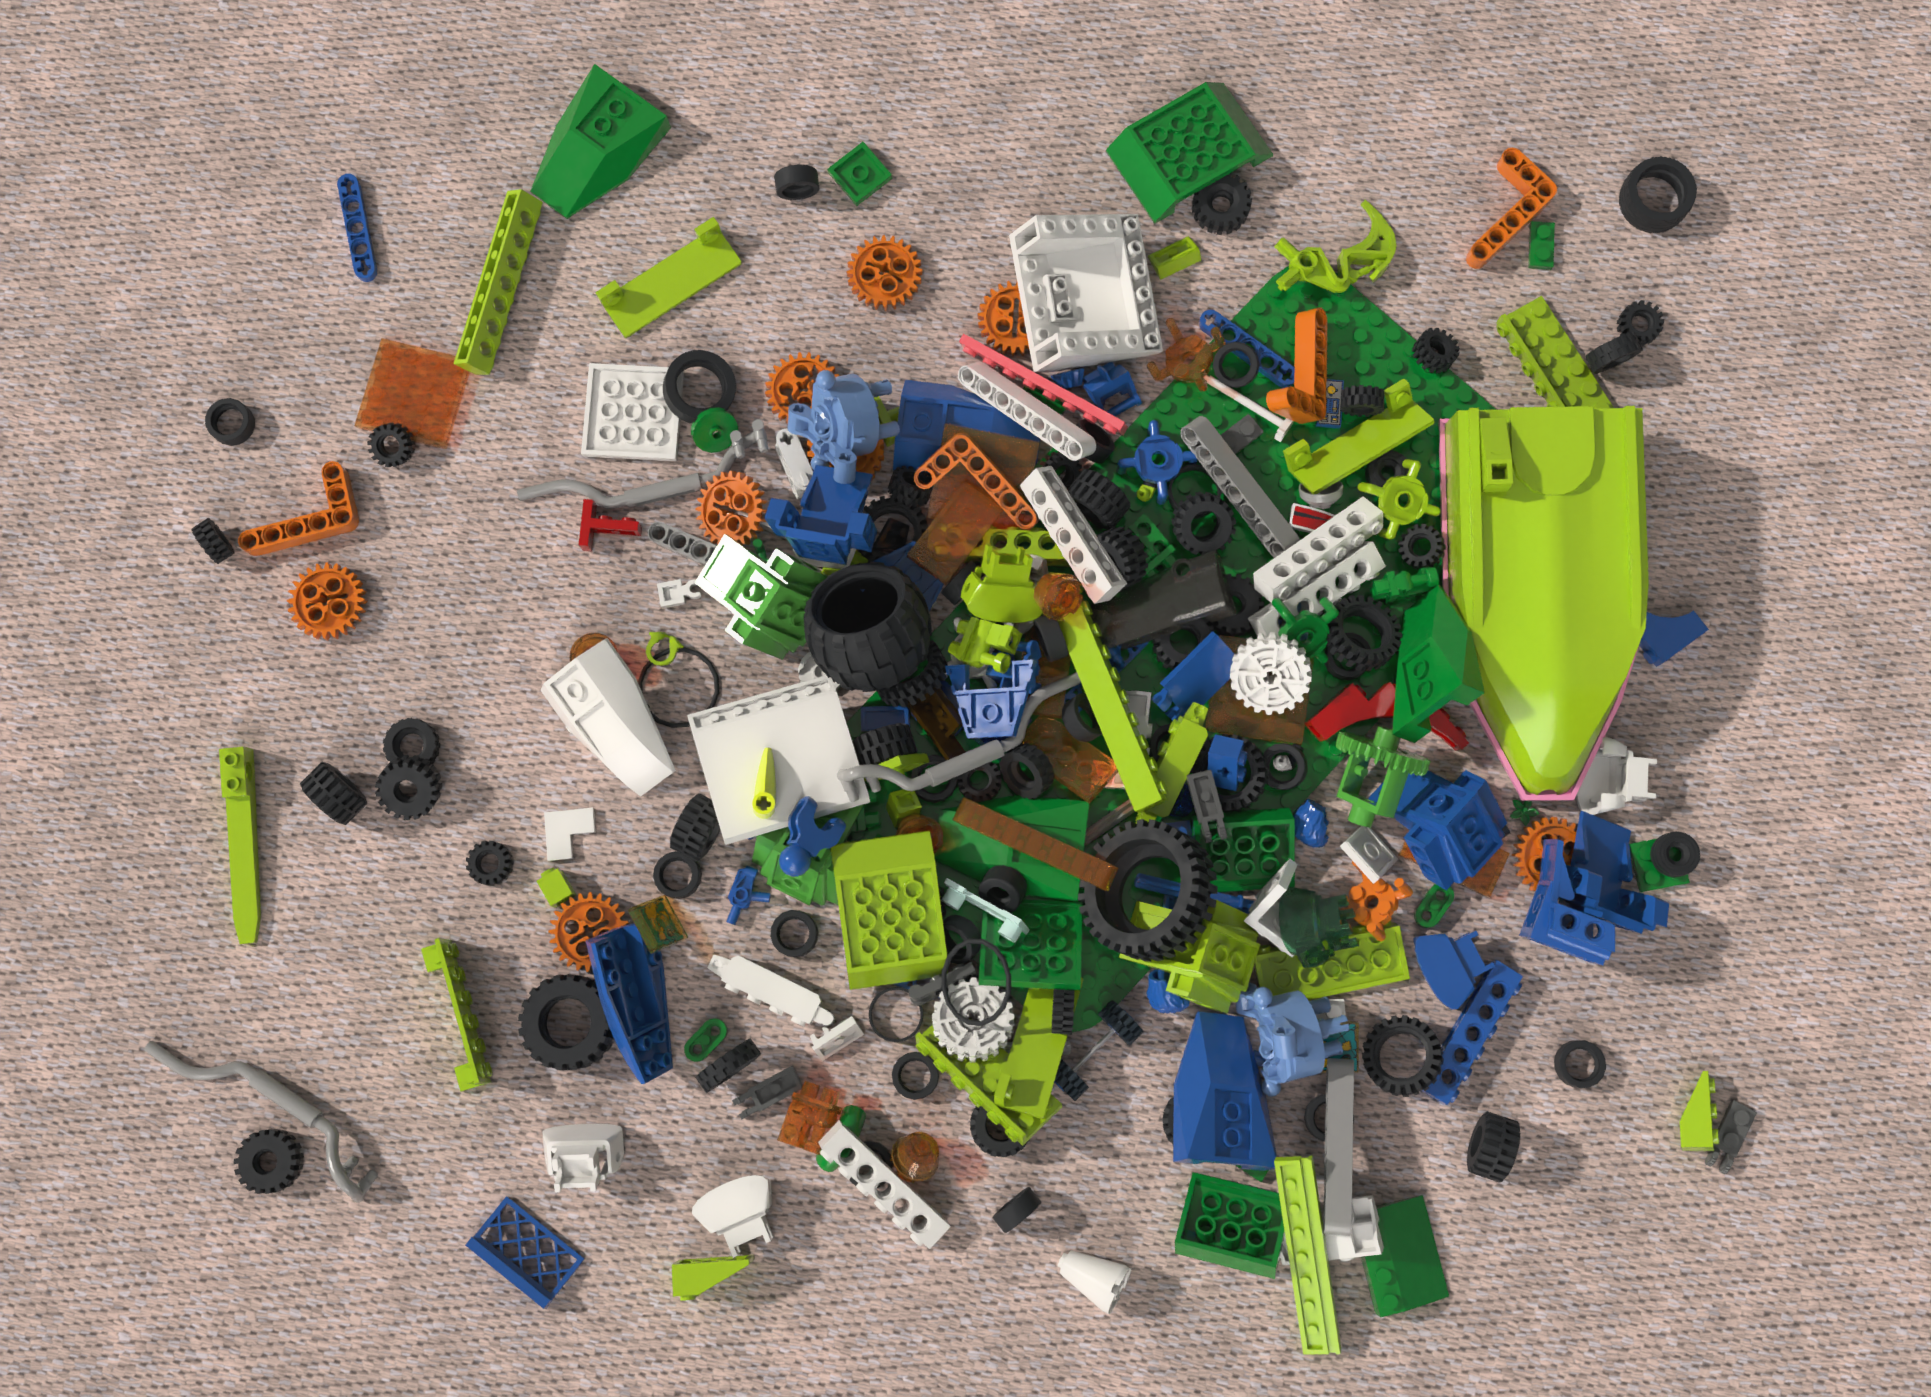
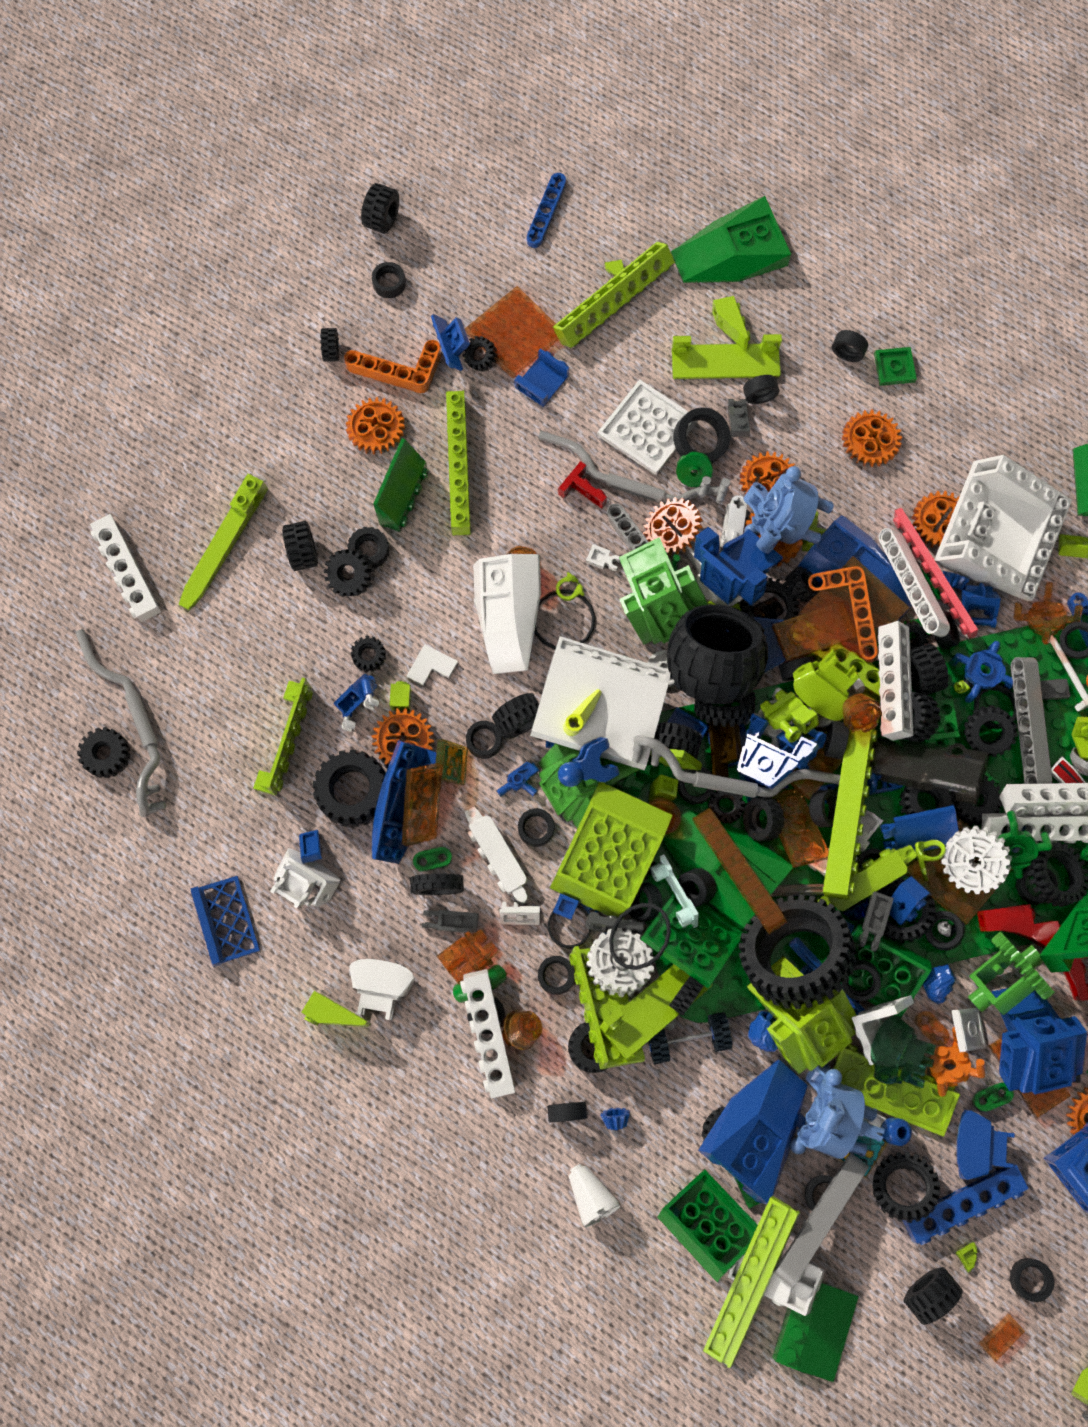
camera: 30 degrees right, 5 degrees down
none -> white brick [90,514,161,622]
none -> blue tile [299,830,322,864]
none -> blue torso [333,674,379,732]
none -> black tyre [361,183,399,234]
none -> green slope [373,438,429,532]
none -> clear orange plate [401,763,443,847]
none -> blue bracket [431,314,470,371]
none -> lime brick [446,391,471,536]
none -> blue panel [514,348,569,407]
none -> blue plate [553,893,579,920]
none -> blue piece [600,1108,630,1130]
none -> lime tile [604,260,624,276]
none -> lime slope [712,296,750,350]
none -> dark grey plate [727,399,750,437]
none -> black tyre [743,375,780,404]
none -> black tyre [841,960,881,1001]
none -> blue head [881,1117,912,1146]
none -> lime piece [915,840,946,881]
none -> clear orange beam [915,1011,950,1046]
none -> lime tile [955,1242,977,1273]
none -> clear orange plate [978,1314,1025,1362]

